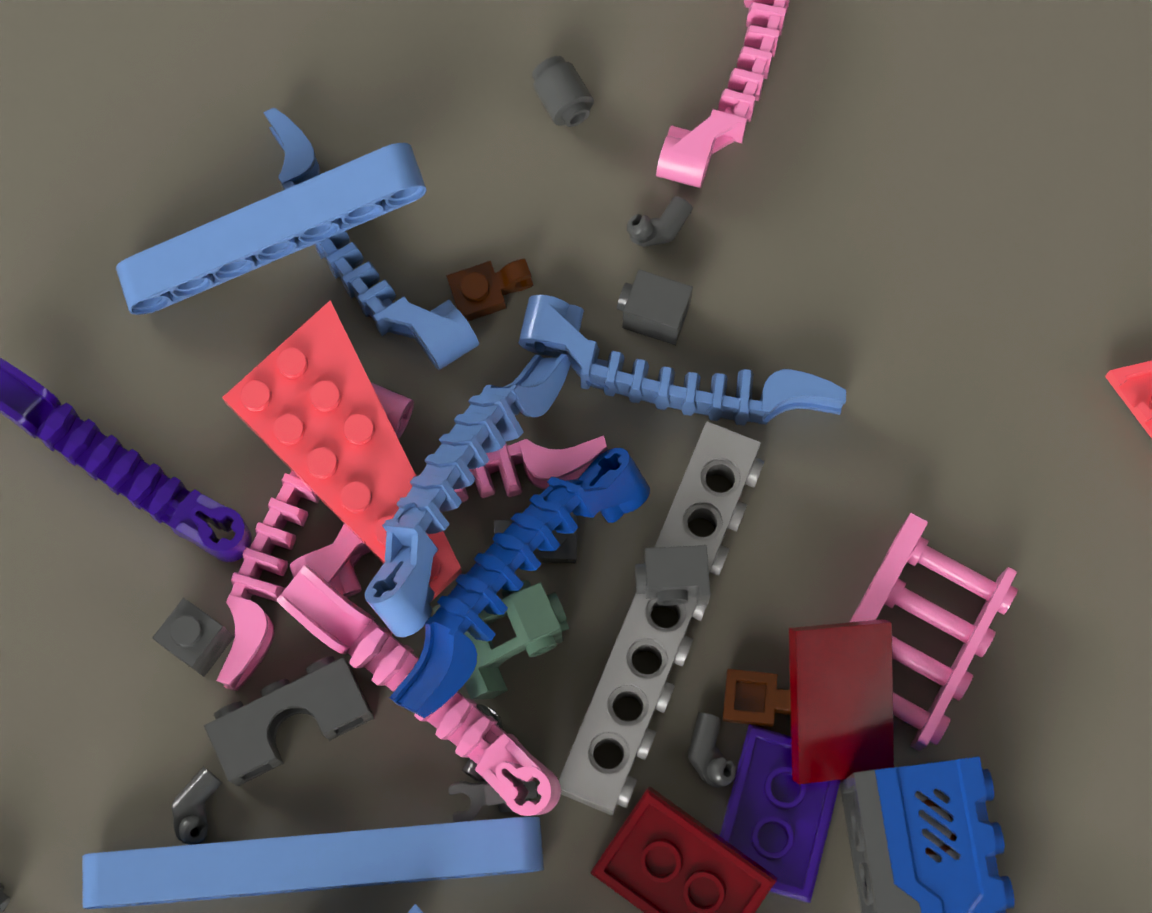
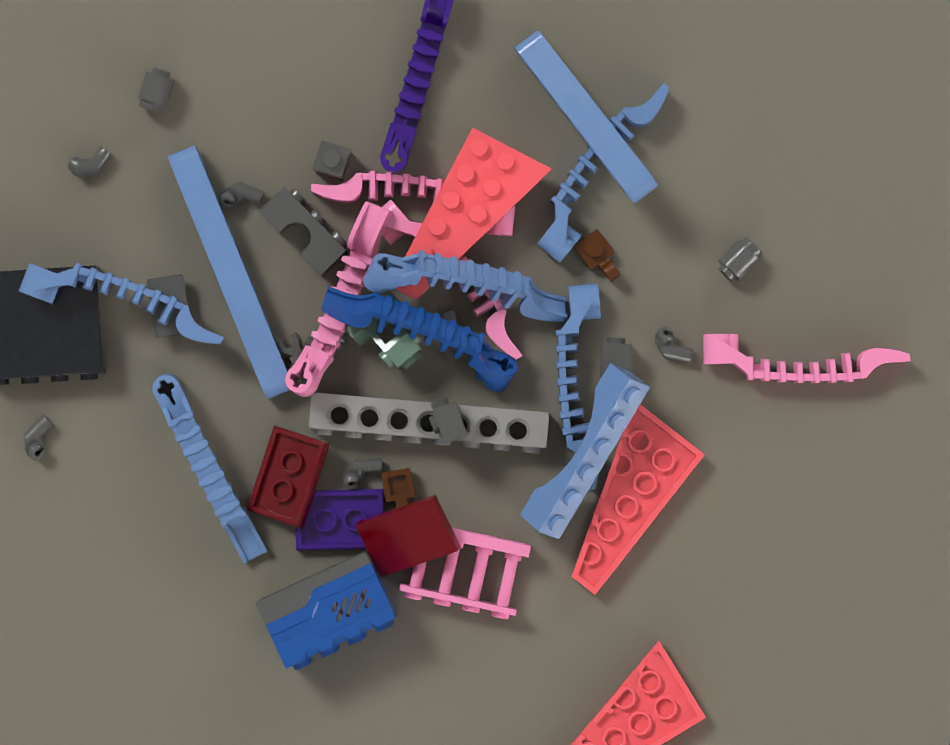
camera: 70 degrees right, 15 degrees up
none -> medium blue arch [520,363,650,539]
none -> coral wing [571,404,705,595]

